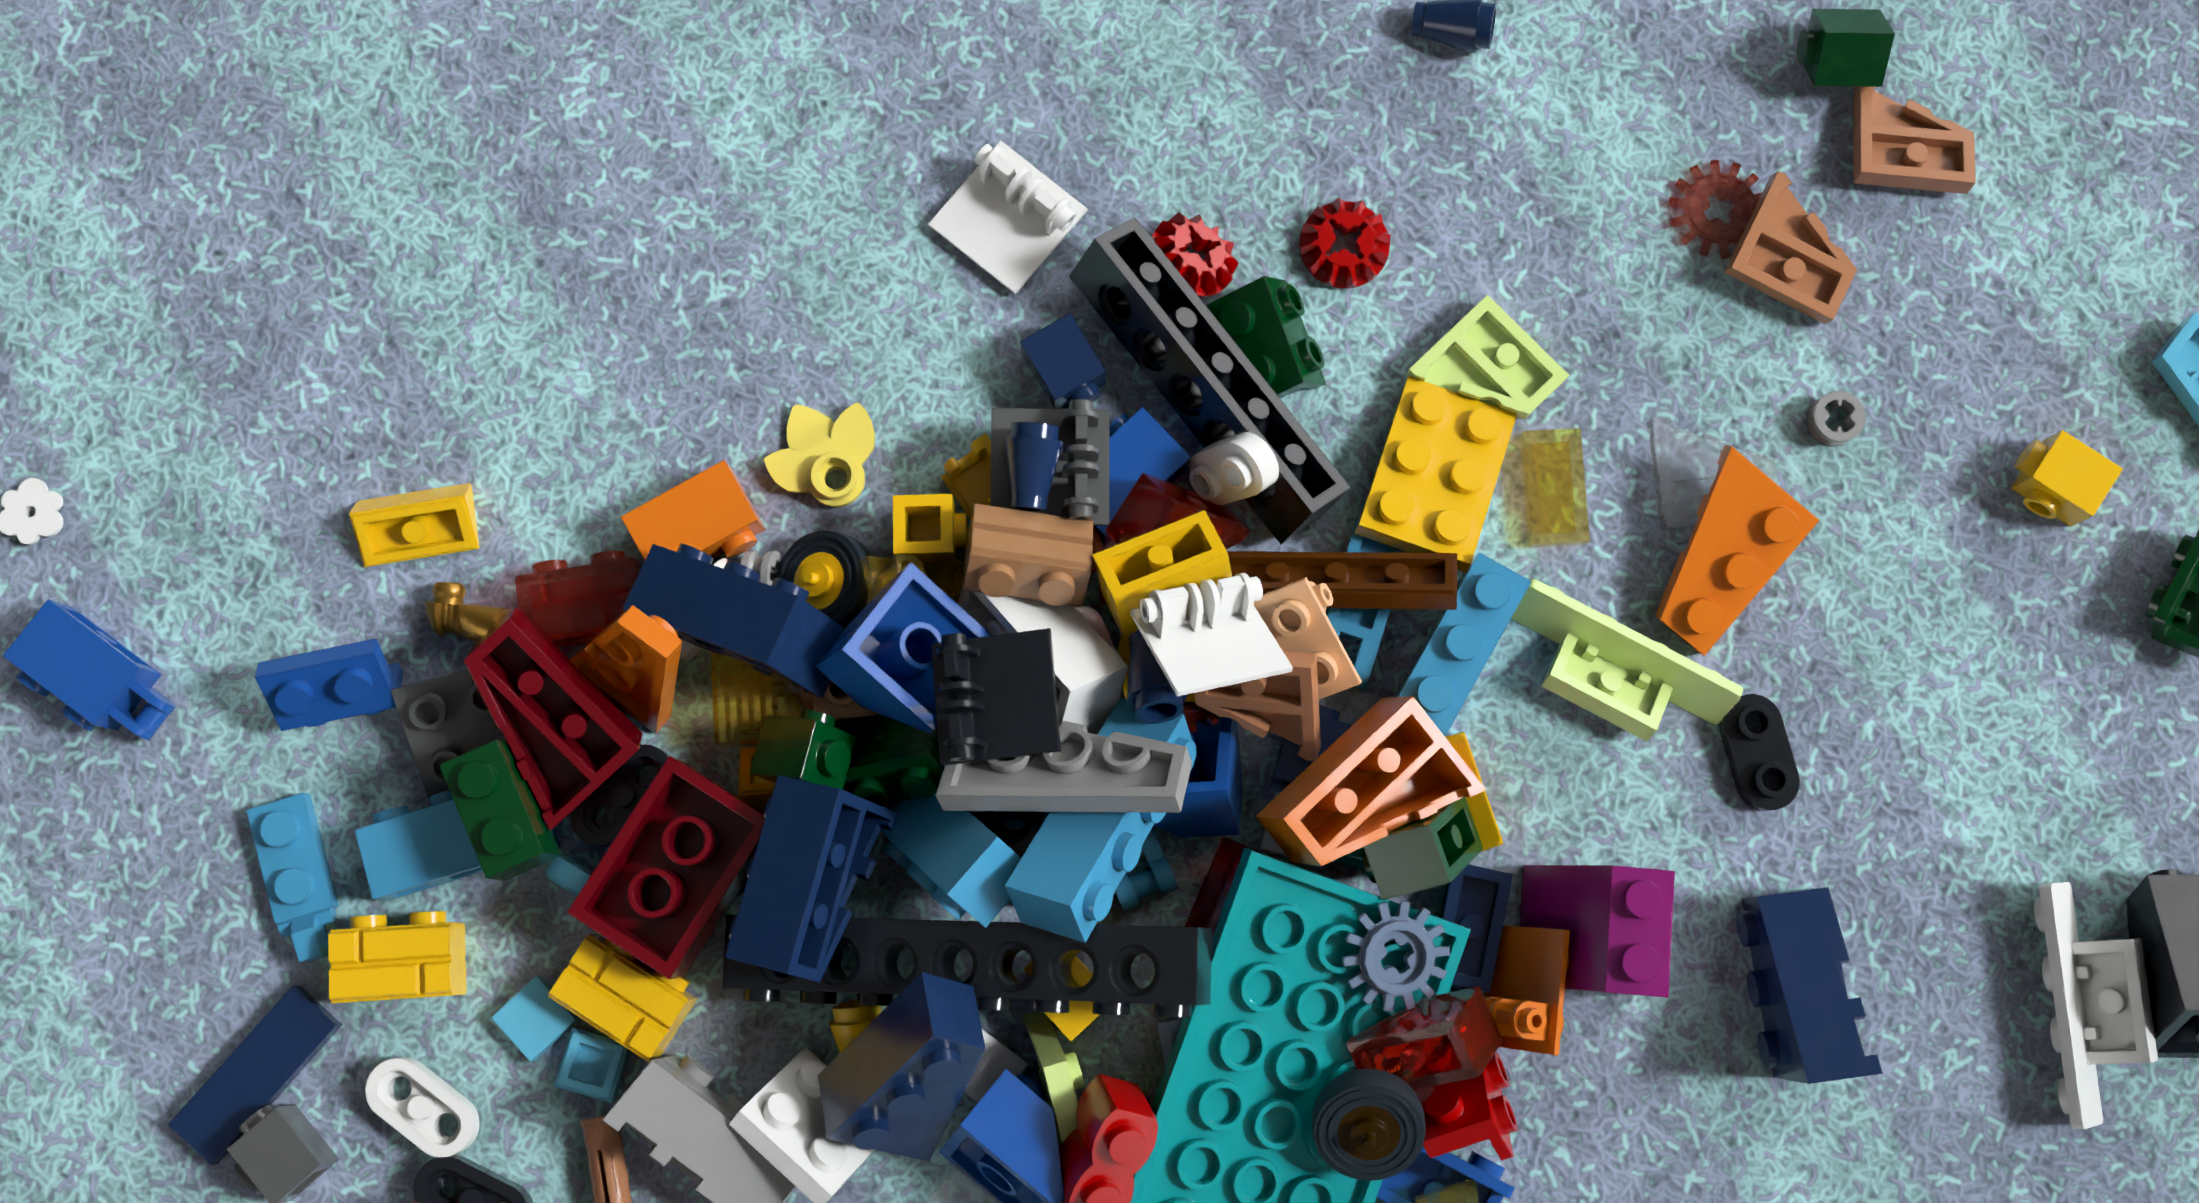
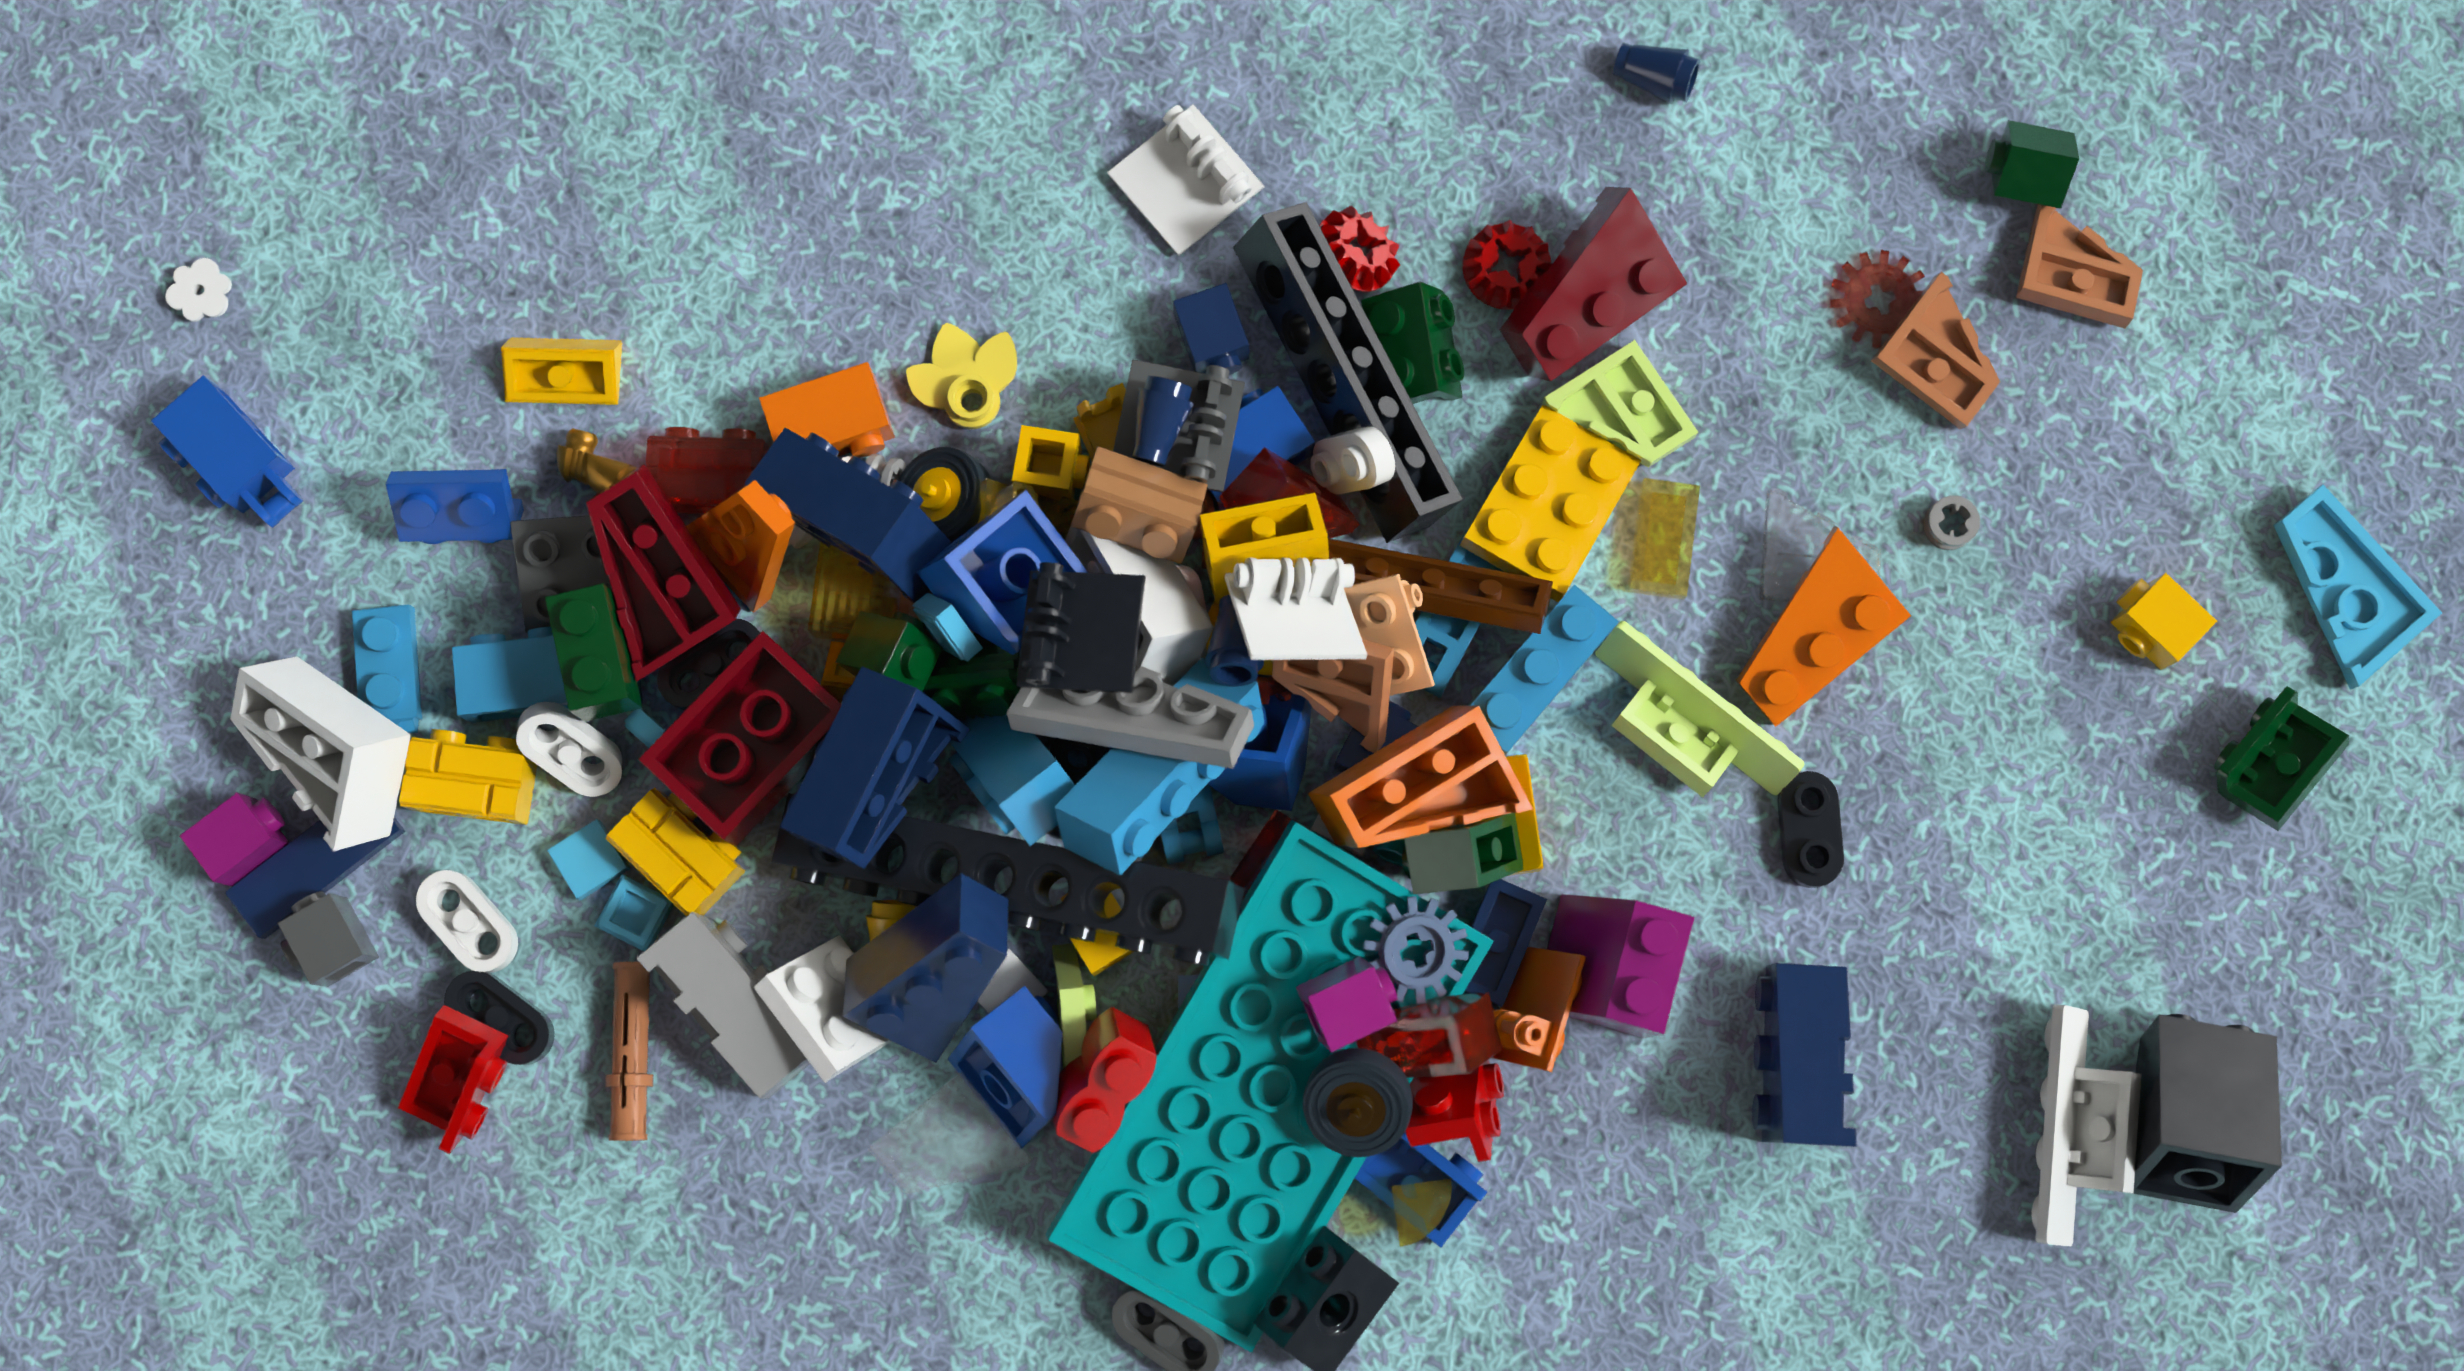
camera: 10 degrees right, 0 degrees up
none -> magenta brick [180,792,290,886]
none -> white wedge [230,656,411,851]
none -> white plate [516,702,623,797]
none -> medium azure tile [912,593,983,661]
none -> magenta brick [1295,956,1398,1052]
none -> dark red wedge [1499,187,1687,382]

